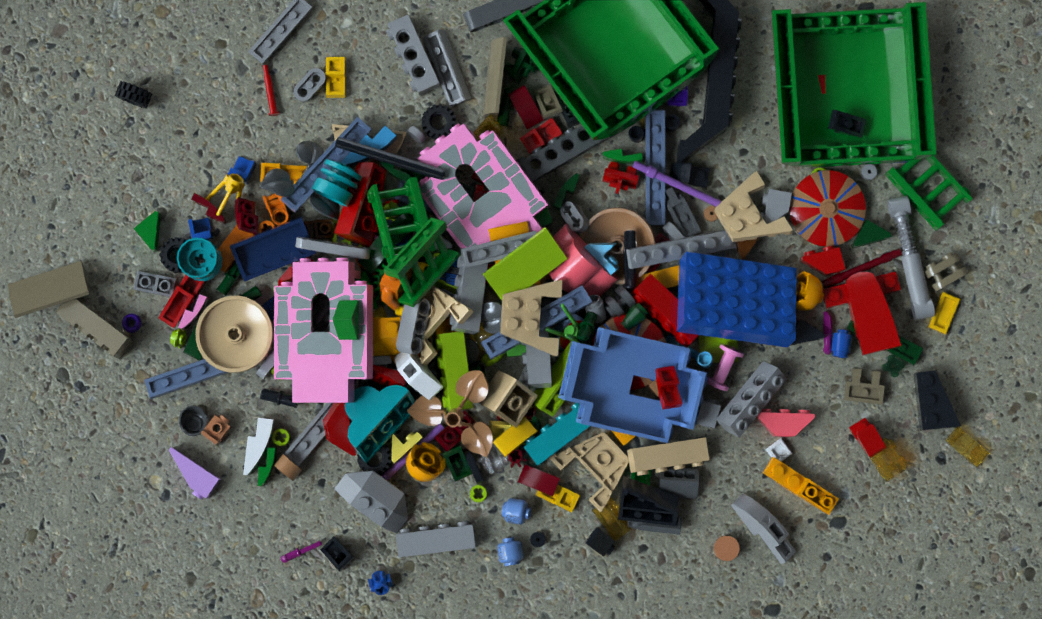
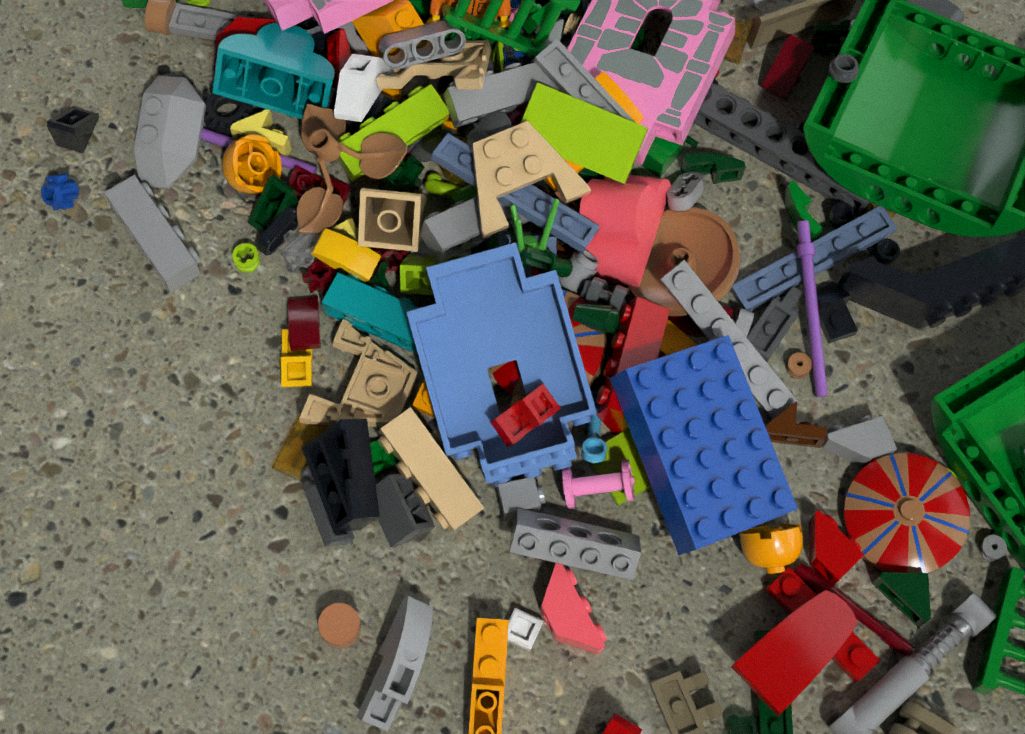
camera: 60 degrees right, 15 degrees down
magenta piece [280,540,322,563] -> none
dark green axle [496,88,515,127] -> none
medium blue head [497,537,524,566] -> none
medium blue head [502,498,531,525] -> none
red slope [519,118,564,154] -> none
black piece [530,532,545,547] -> none
dark tan slope [533,85,563,119] -> none
medium azure slope [584,243,620,275] -> none
black slope [585,527,616,557] -> none
red hips [602,161,639,194] -> none
black axle [623,230,638,288] -> none
dark purple plate [667,86,688,106] -> none
tan wing [714,171,793,242] -> none
black slope [790,319,825,346] -> none
magenta piece [823,311,832,355] -> none
blue brick [831,329,852,358] -> none
none -> dark grey plate [828,54,859,83]

